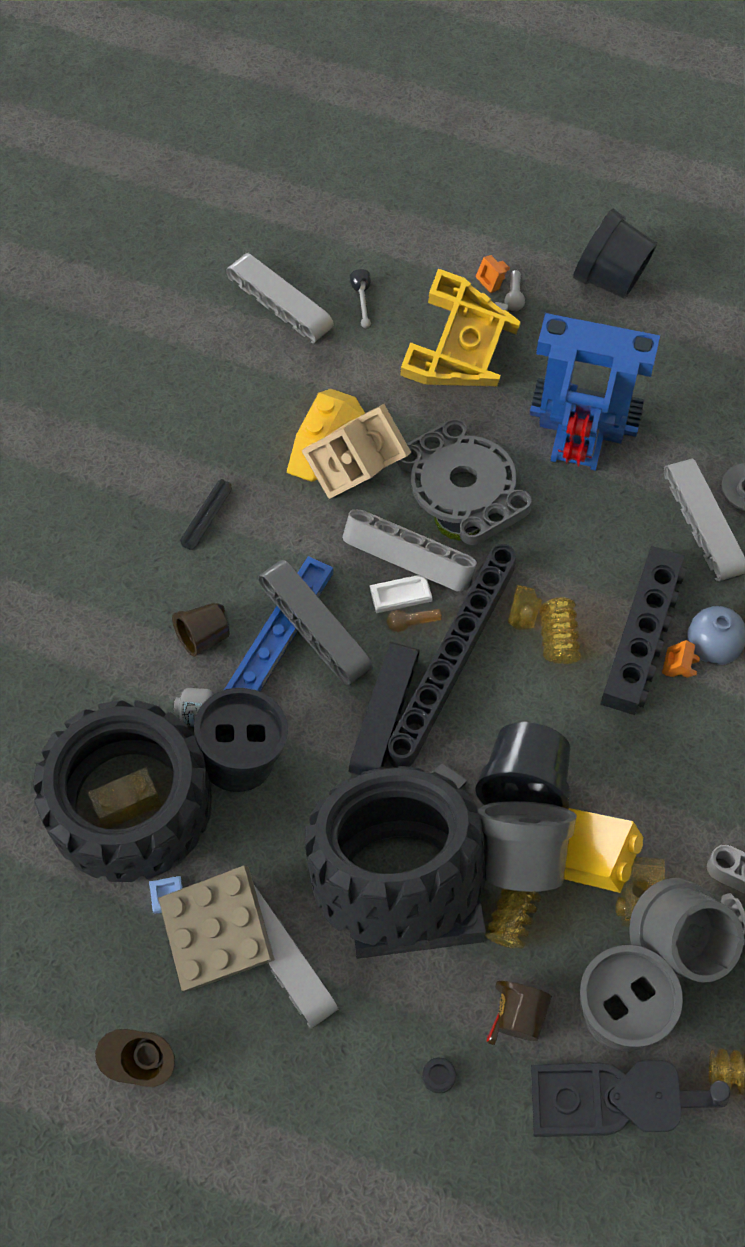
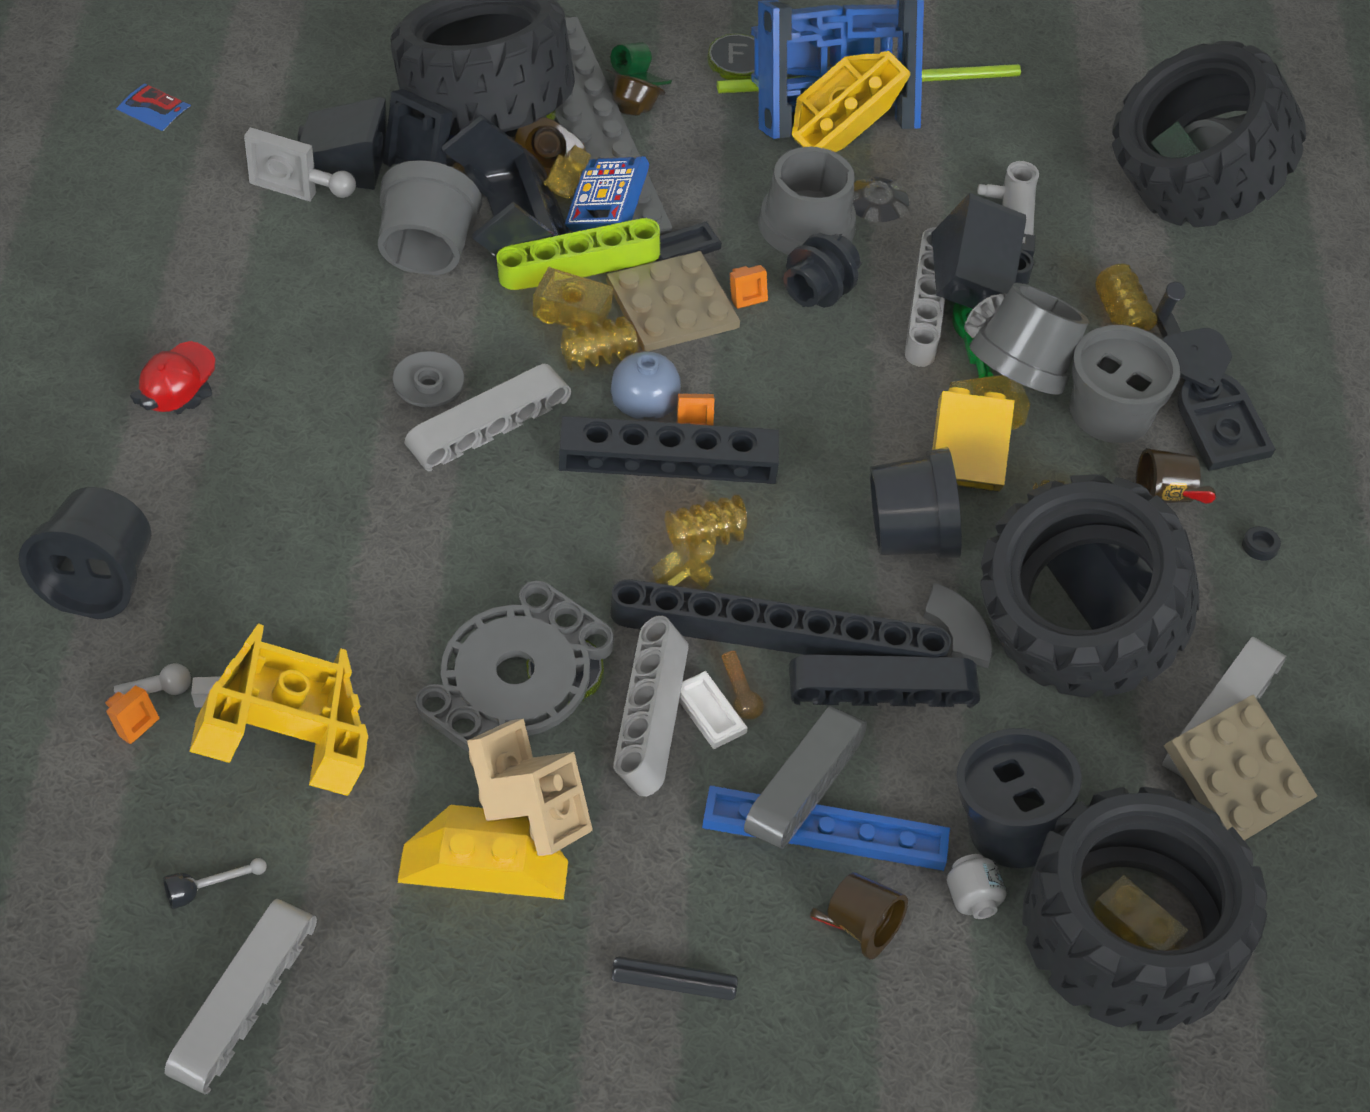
camera: 115 degrees left, 10 degrees down
dark grey piece [478,802,577,891] -> none
blue container [530,313,660,471] -> none

